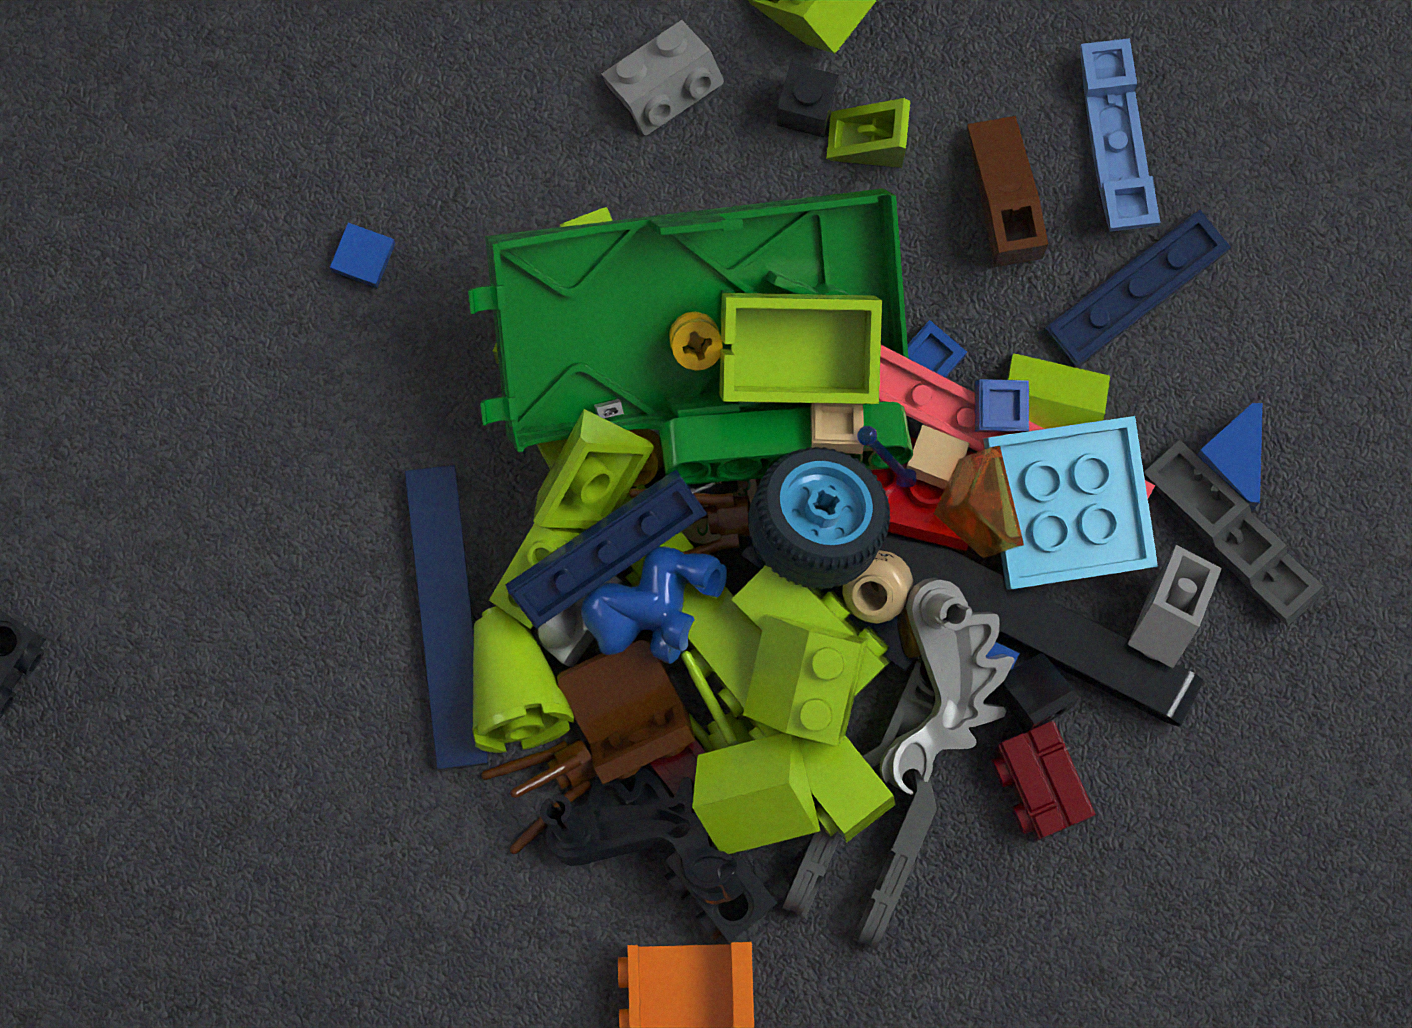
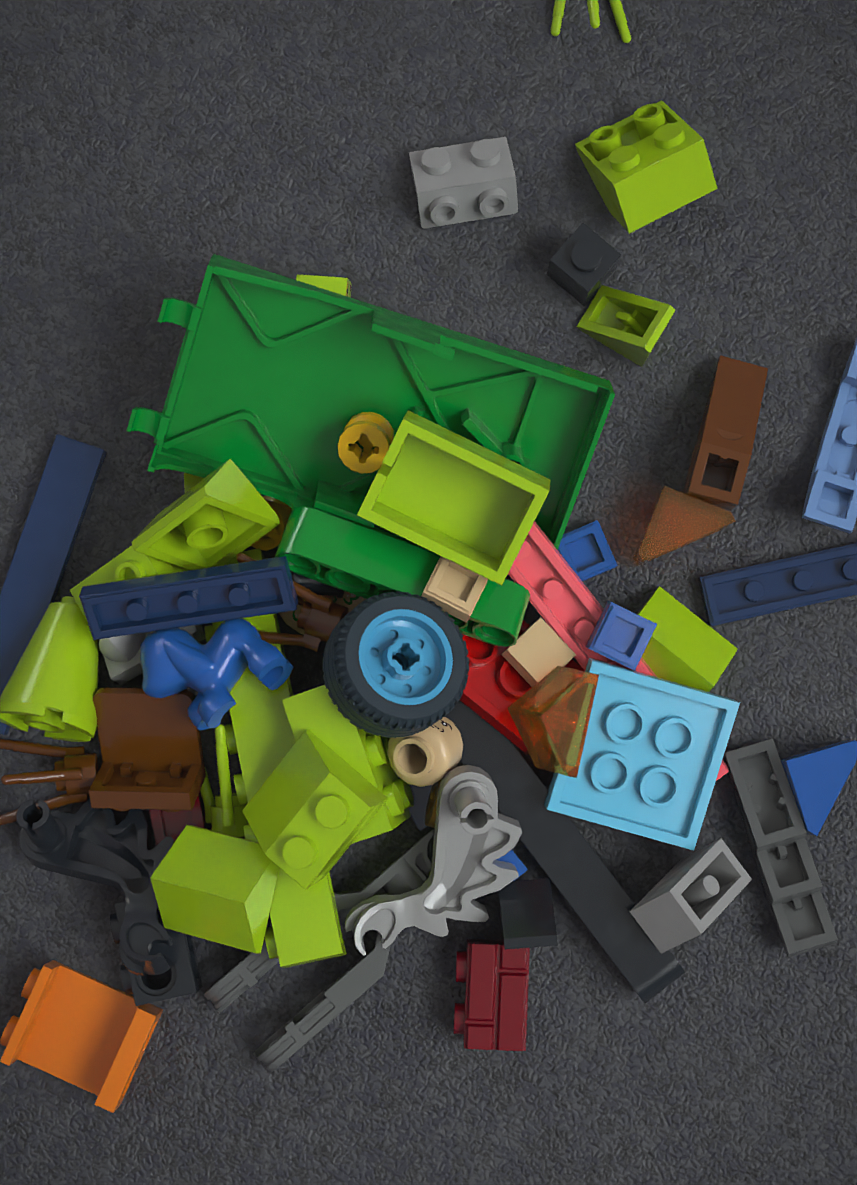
camera: 25 degrees right, 5 degrees up
blue tile [330,223,396,288] -> none
light grey piece [594,399,624,419] -> none
clear blue hinge [857,426,917,488] -> none
none -> clear orange slope [633,486,736,566]

